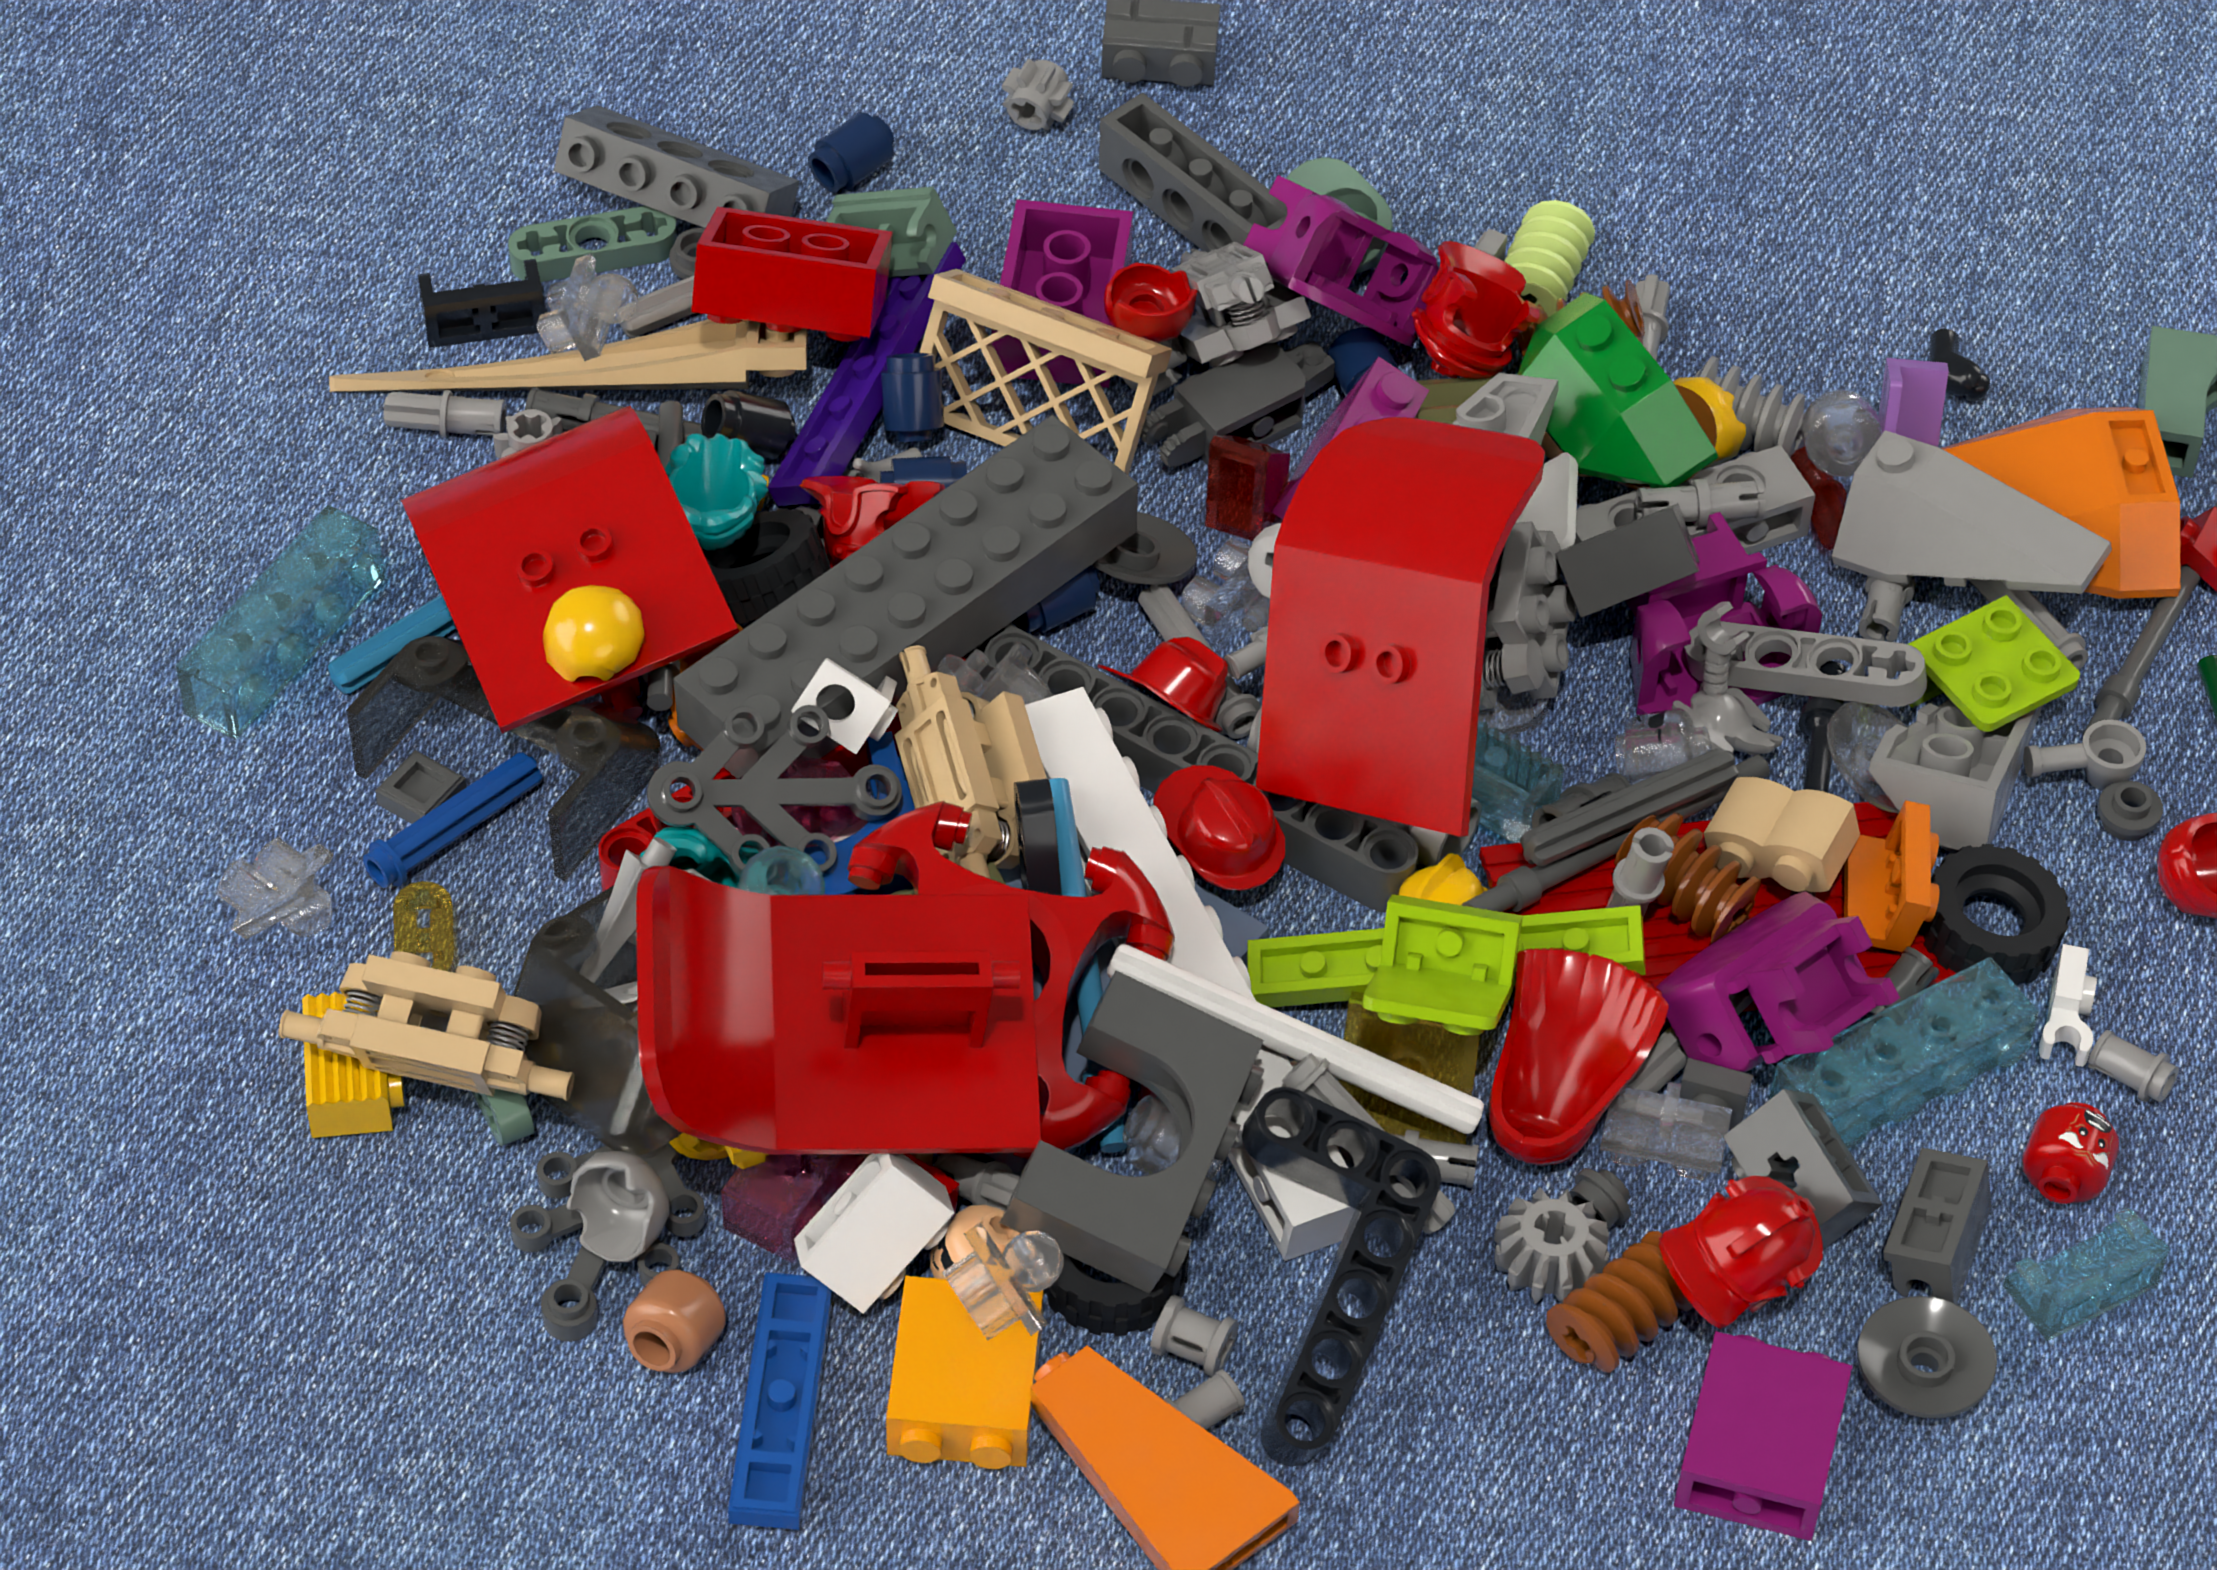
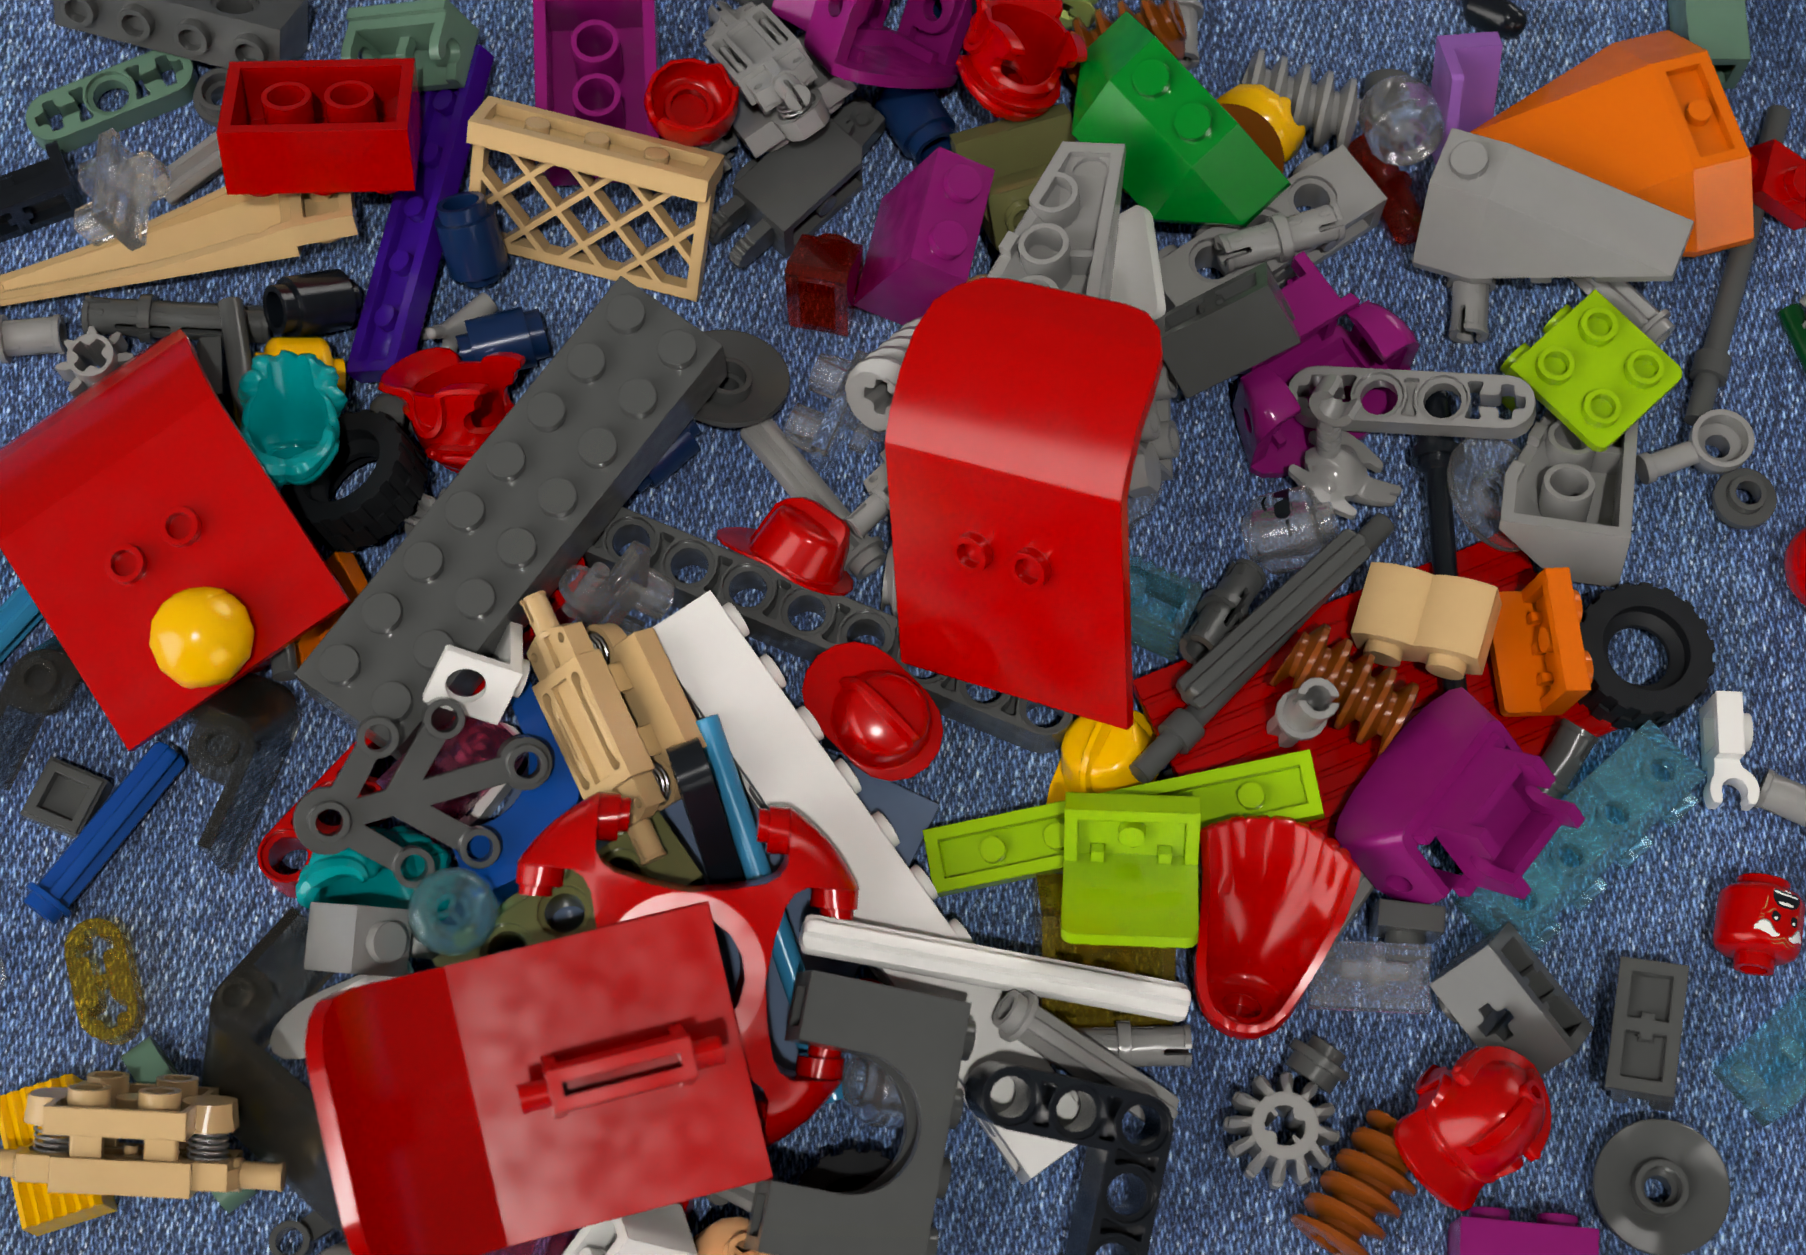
camera: 10 degrees left, 20 degrees up
light grey piece [570,837,677,1001] -> none

